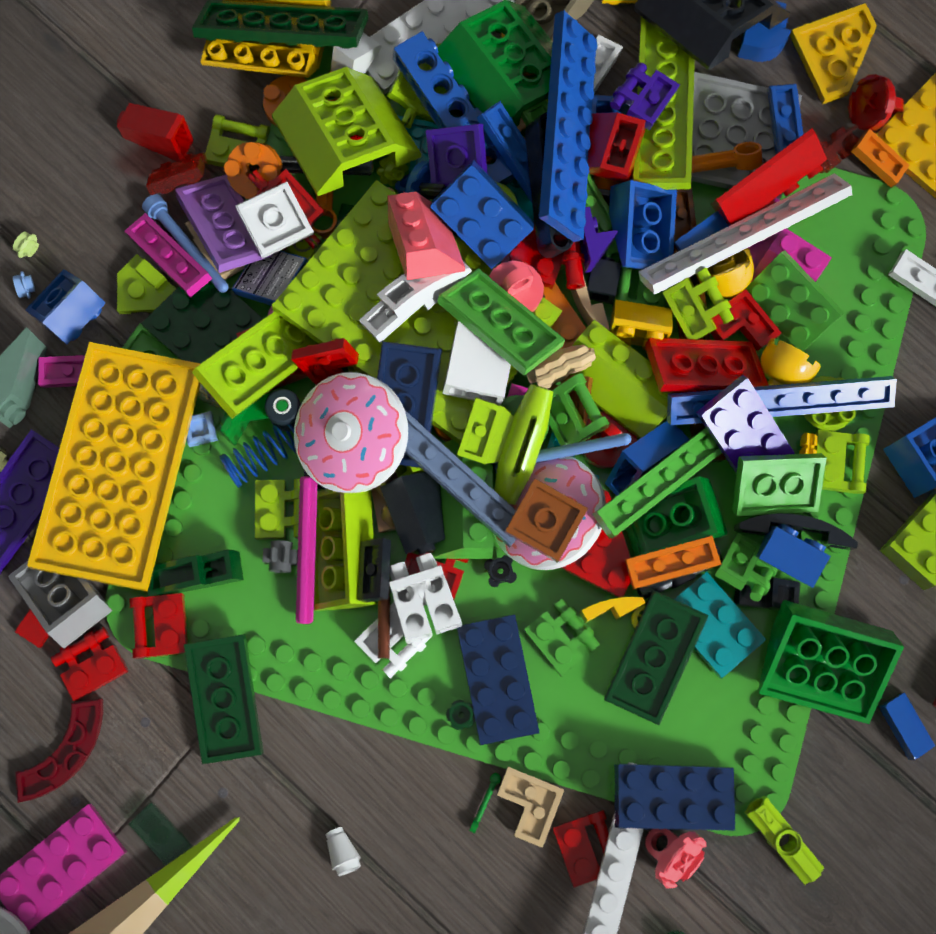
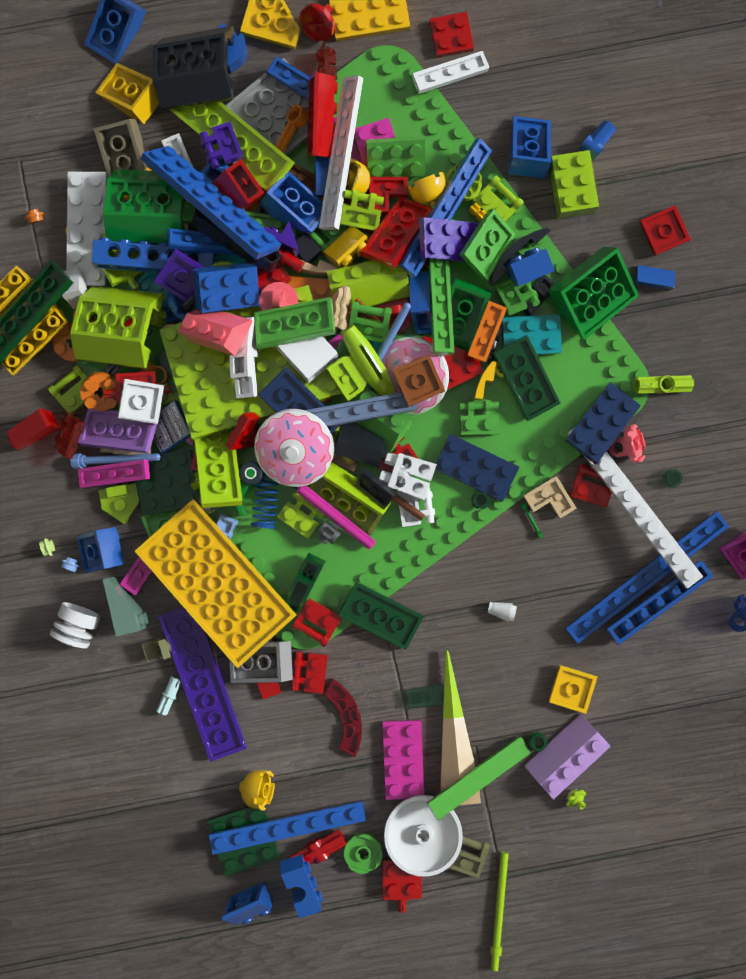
camera: 50 degrees left, 10 degrees up
black plate [484,555,517,587] -> none
orange plate [851,129,910,188] -> none

